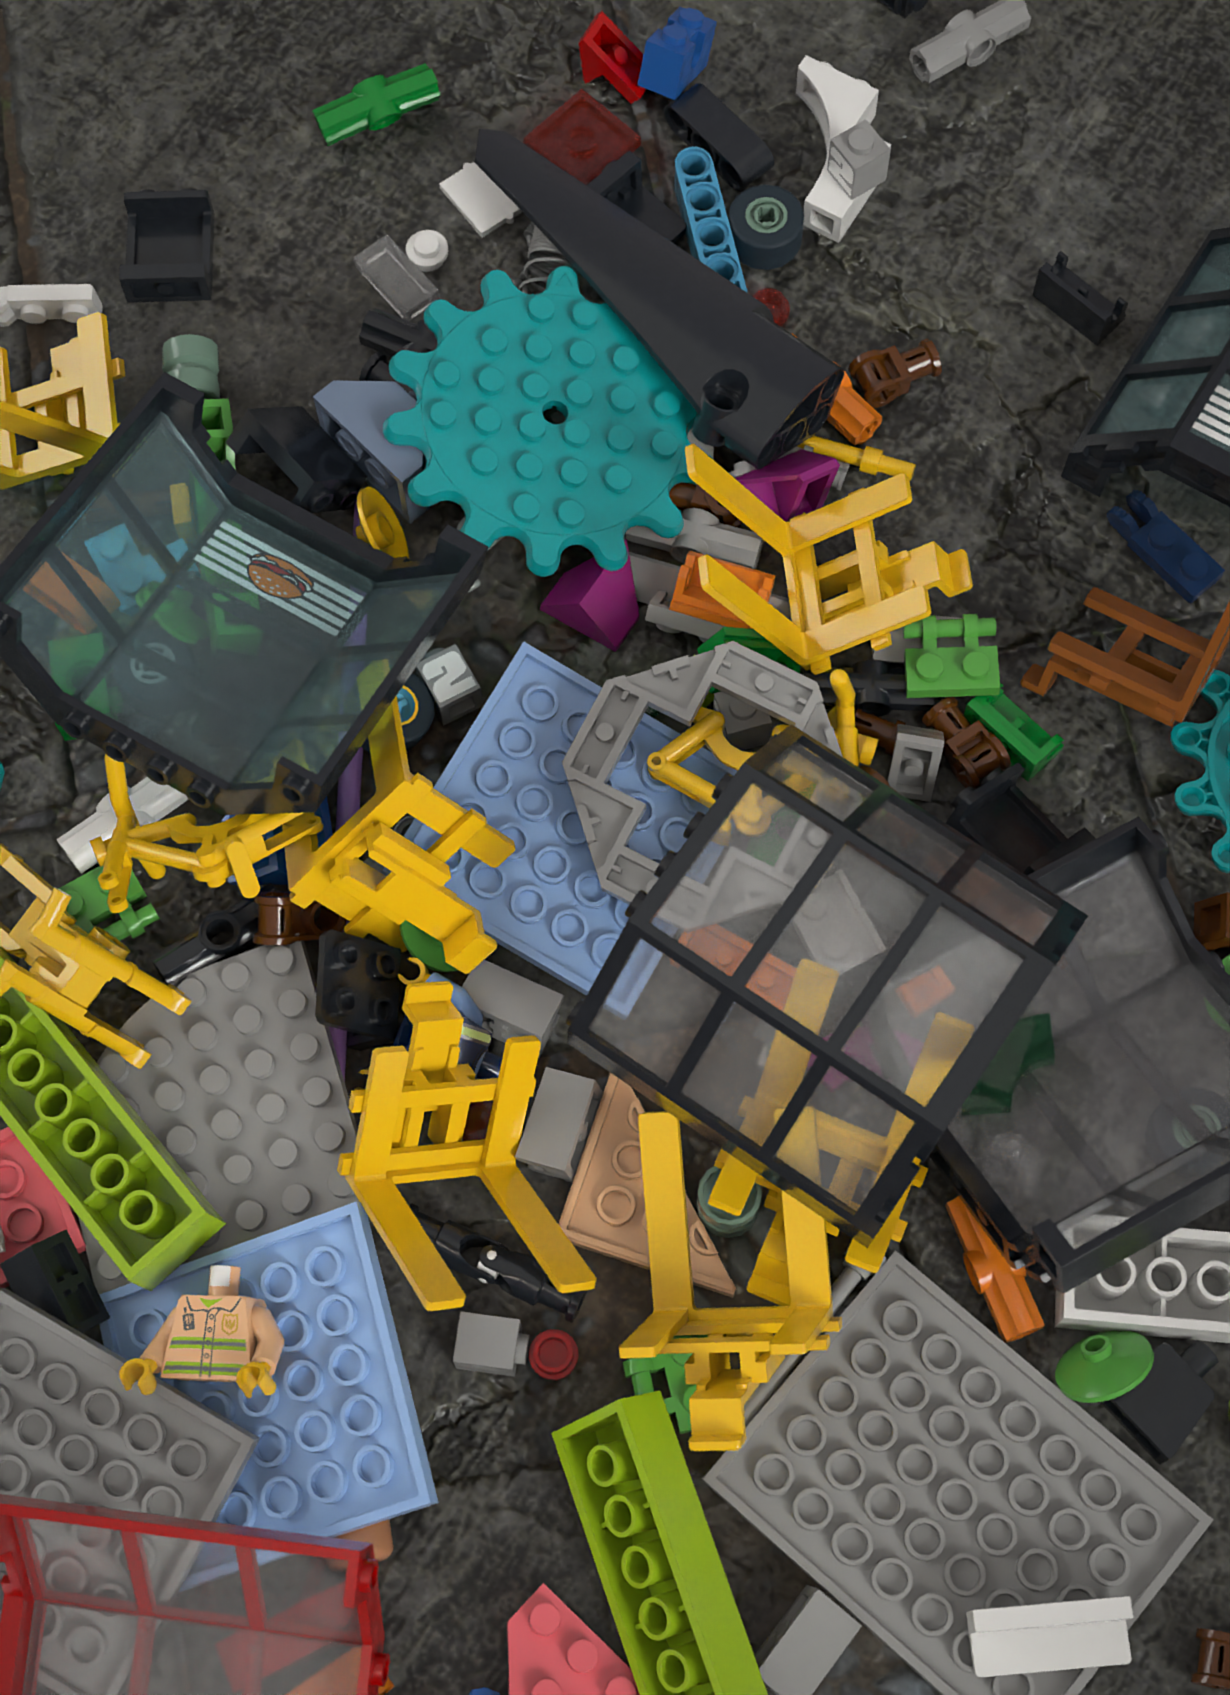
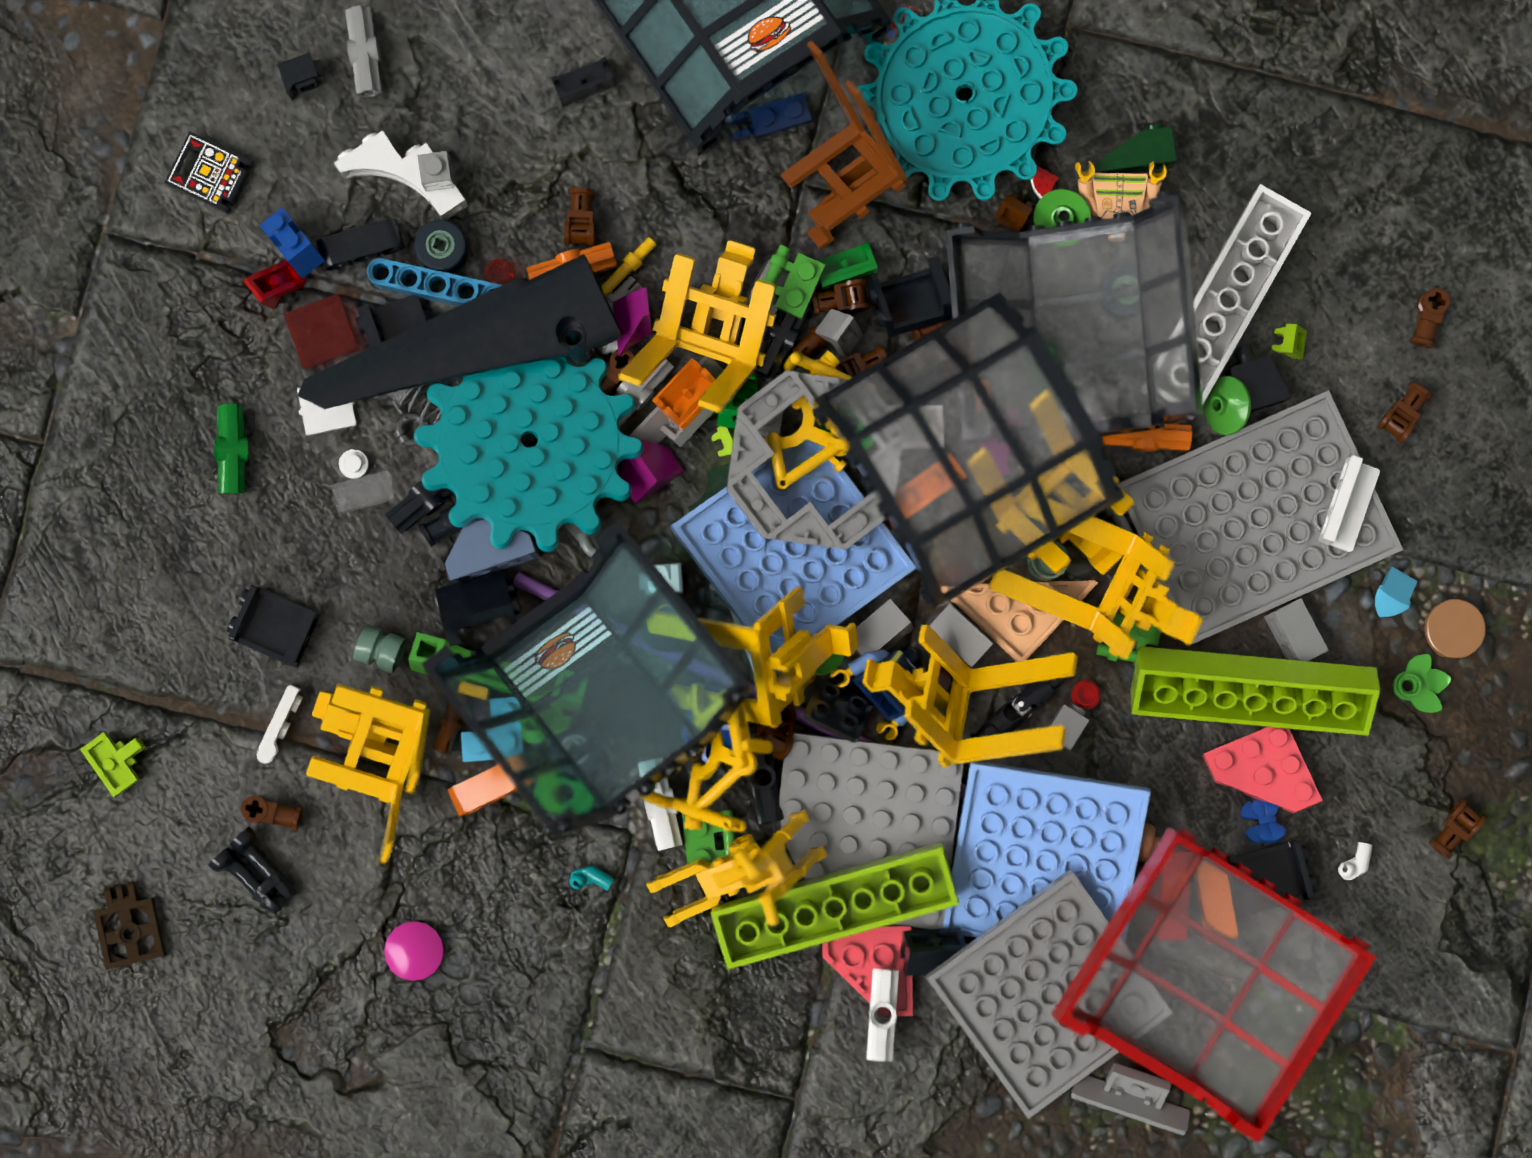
camera: 65 degrees left, 15 degrees up
torso [119,1265,285,1399] -> none
yellow dish [356,487,409,559] -> none

